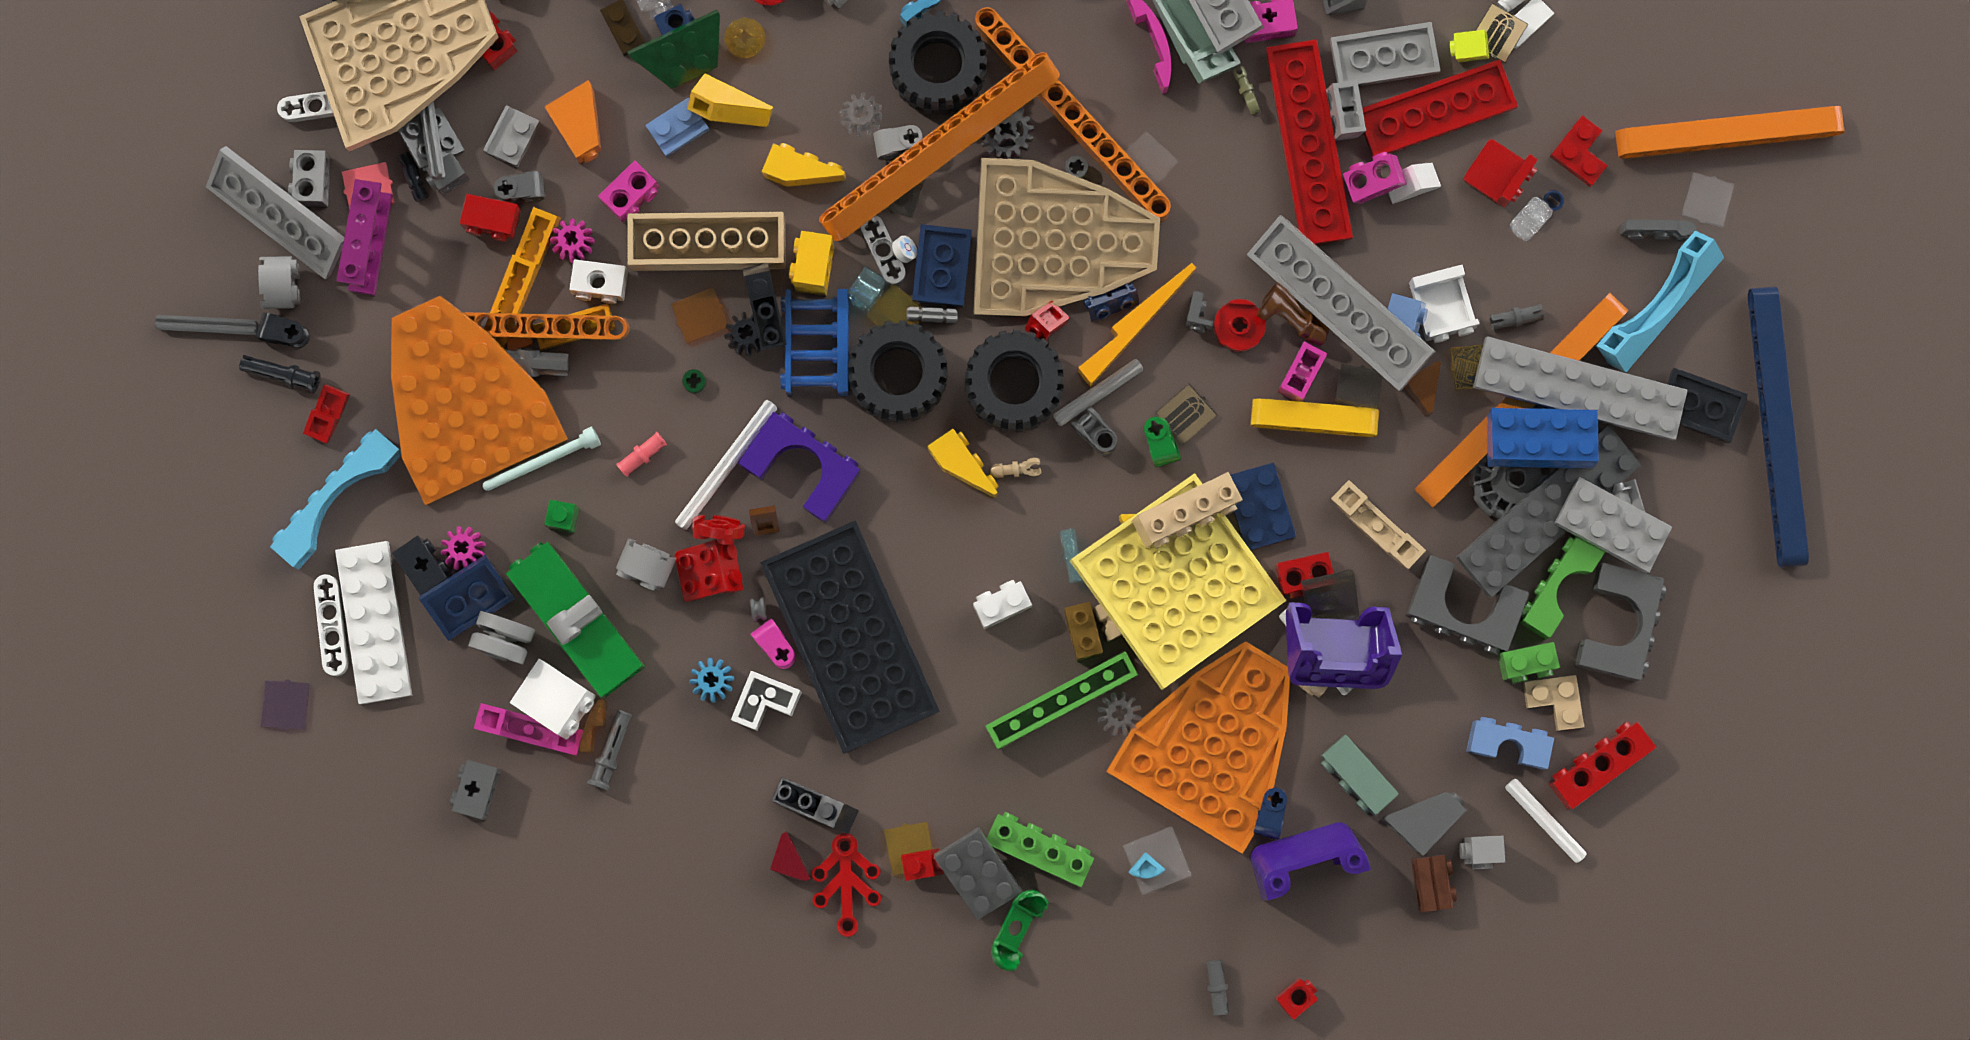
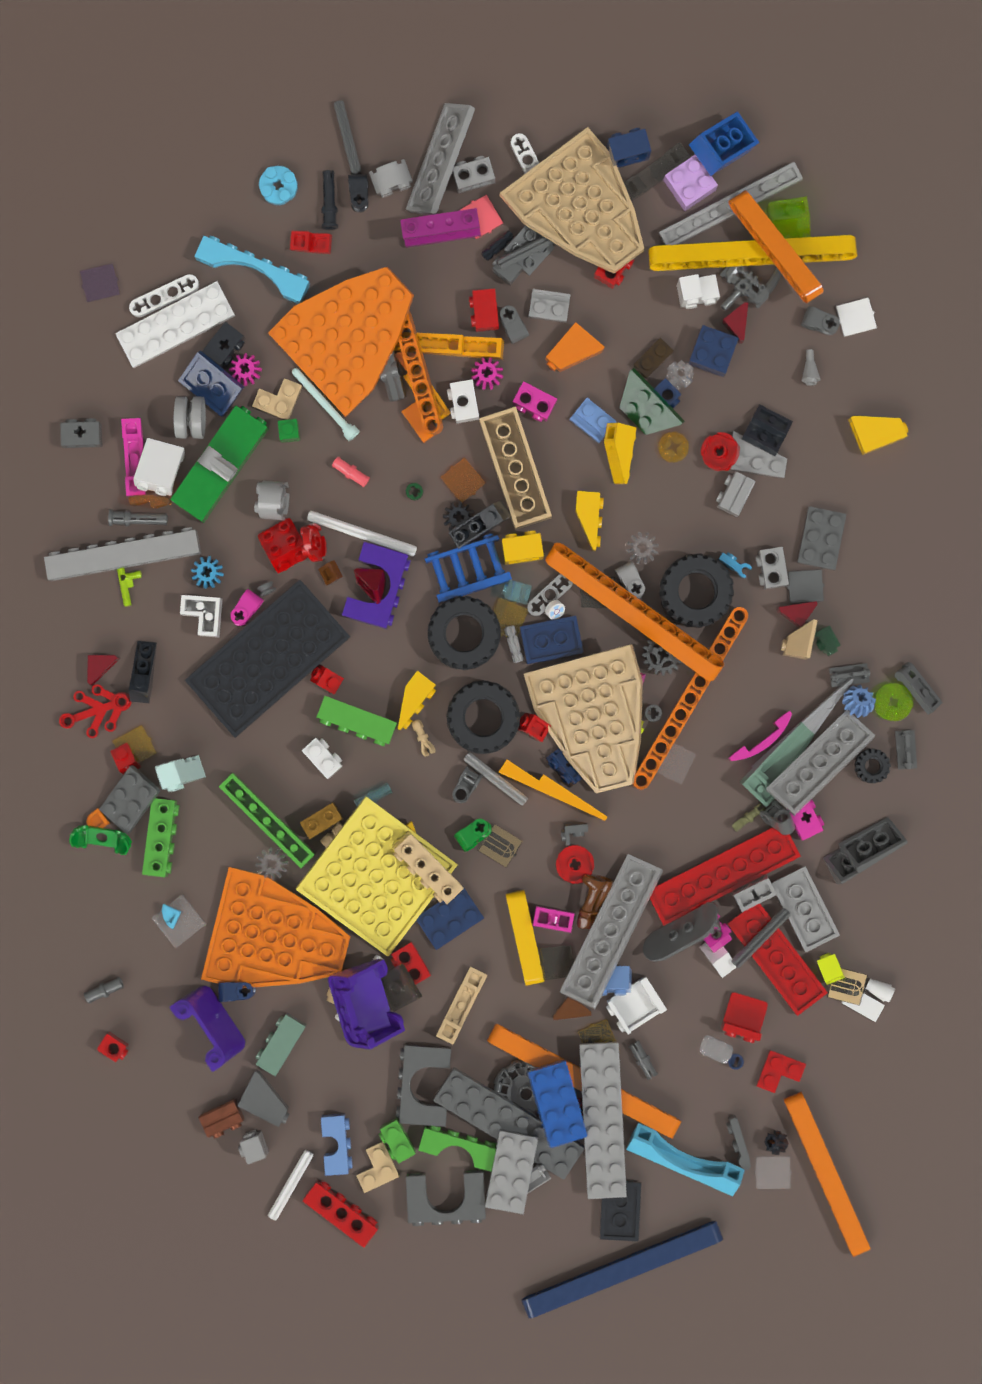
camera: 75 degrees right, 5 degrees up
none -> light grey brick [44,527,201,581]
none -> orange tile [86,808,110,828]
none -> lime hose [117,568,142,607]
none -> light aqua wedge [155,755,206,792]
none -> tan plate [252,378,303,420]
none -> medium azure plate [259,166,298,205]
none -> red bracket [310,665,344,695]
none -> bright green brick [317,696,397,746]
none -> dark red slope [354,568,386,604]
none -> orange tile [401,402,436,443]
none -> dark grey piece [643,902,721,962]
none -> dark grey axle [731,908,791,968]
none -> dark grey piece [759,800,795,835]
none -> black gear [764,1130,789,1155]

